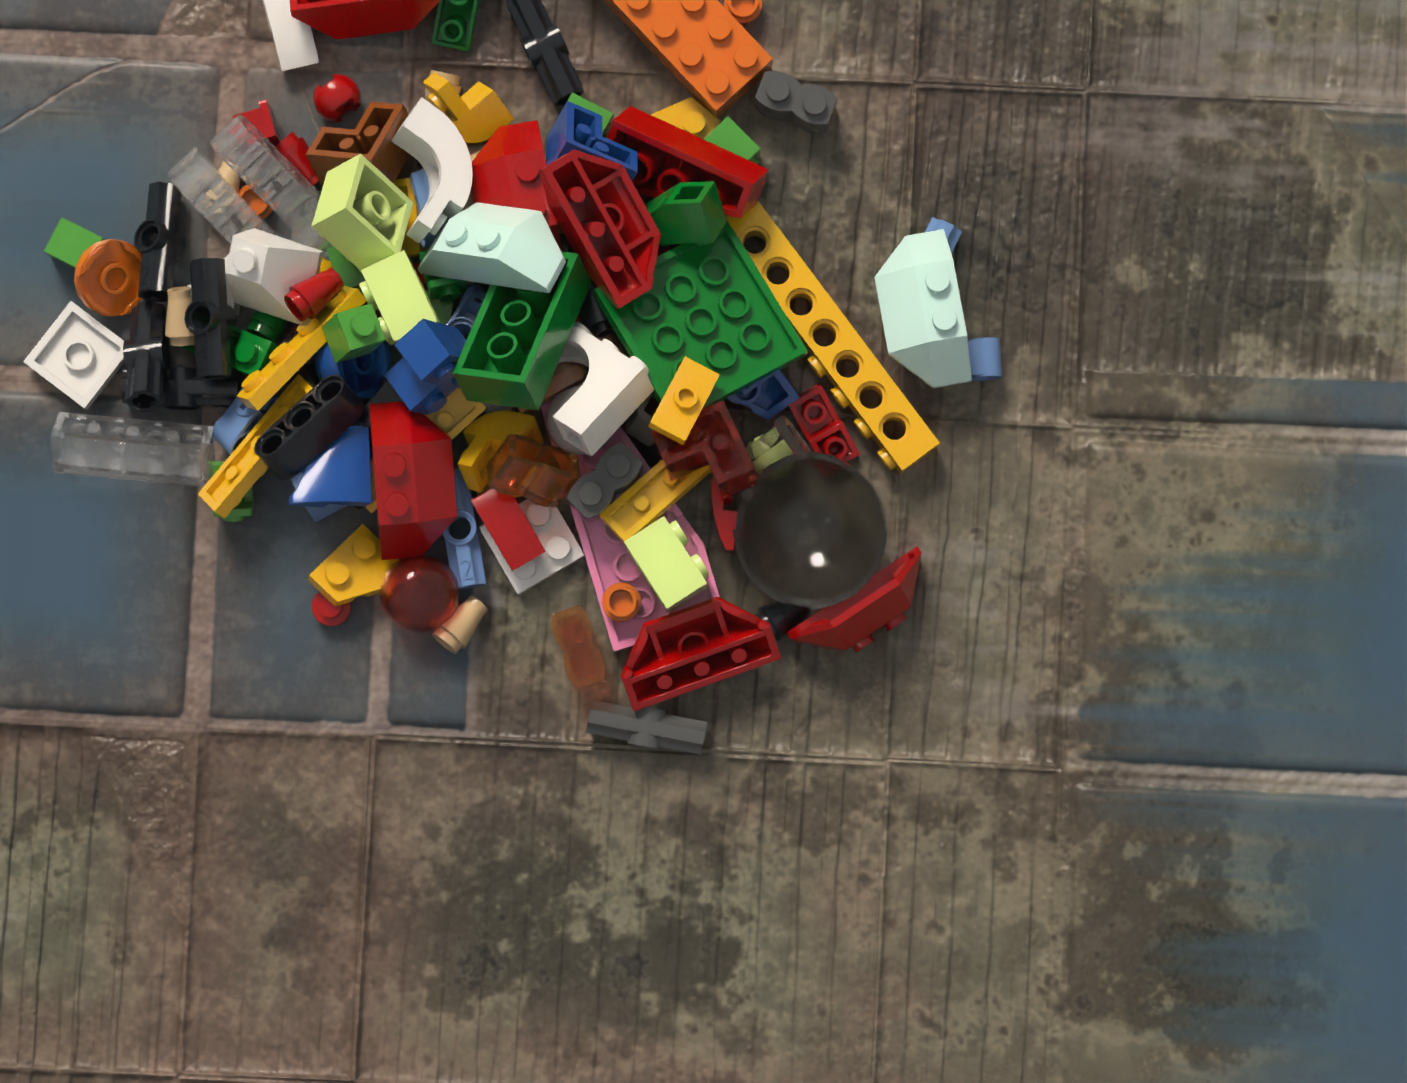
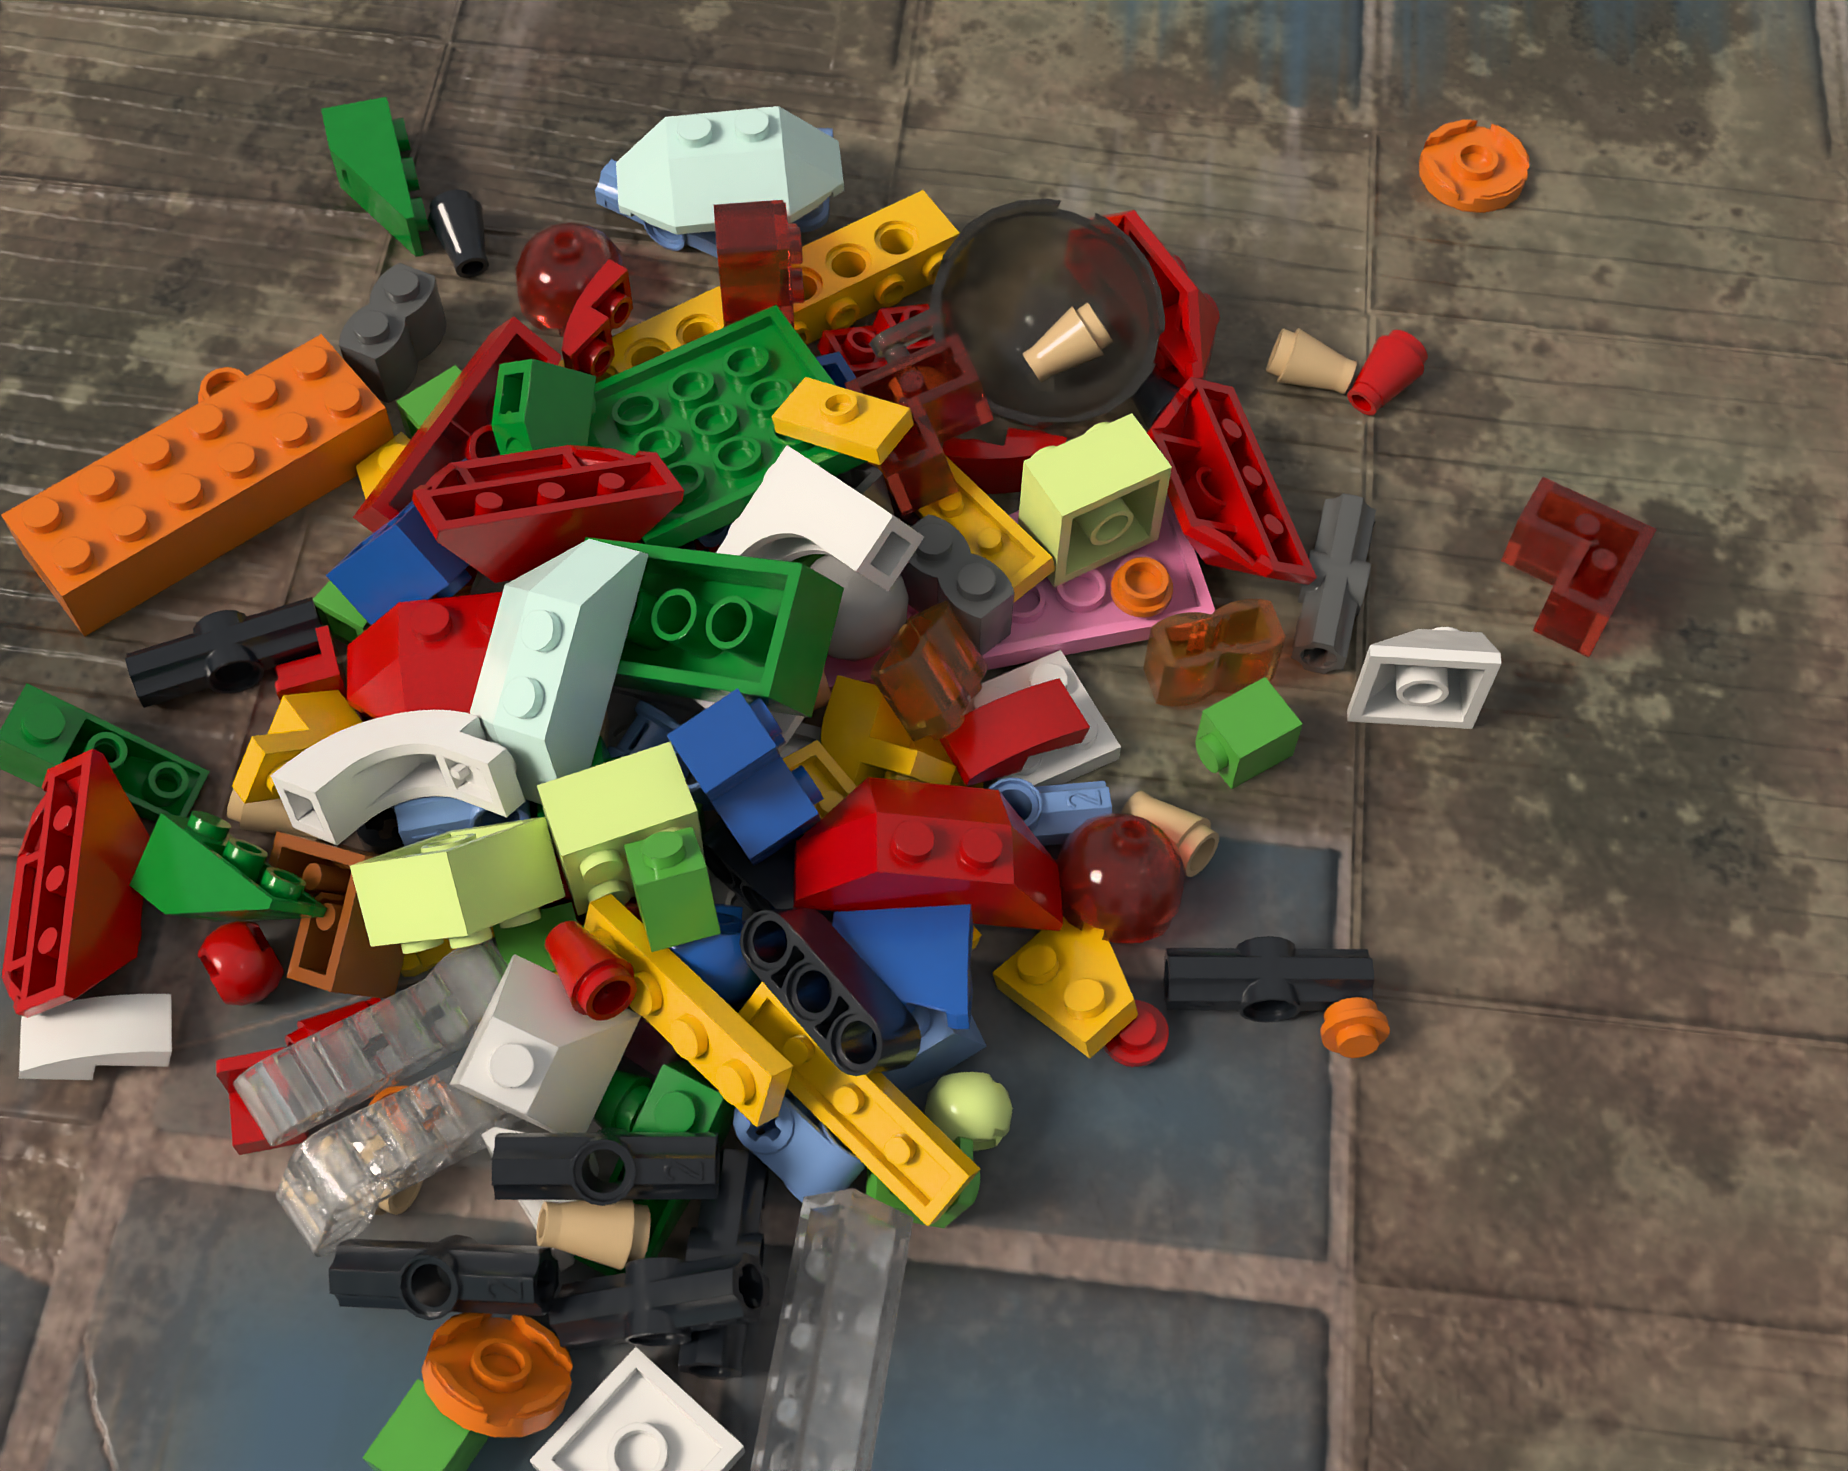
camera: 90 degrees left, 25 degrees down
none -> green slope [130,811,327,922]
none -> red panel [275,625,348,702]
none -> green slope [321,97,430,257]
none -> black cone [428,190,489,278]
none -> clear red cylinder [515,222,627,337]
none -> red slope [561,259,633,378]
none -> clear red brick [713,200,804,328]
none -> yellowish green piece [925,1072,1013,1151]
none -> tan cone [1023,302,1114,383]
none -> black piece [1163,936,1374,1023]
none -> bright green brick [1195,677,1303,789]
none -> tan cone [1266,328,1357,394]
none -> orange plate [1320,997,1390,1058]
none -> red cone [1347,330,1428,416]
none -> white slope [1347,627,1501,729]
none -> orange tile [1419,119,1530,213]
none -> clear red brick [1501,477,1657,658]

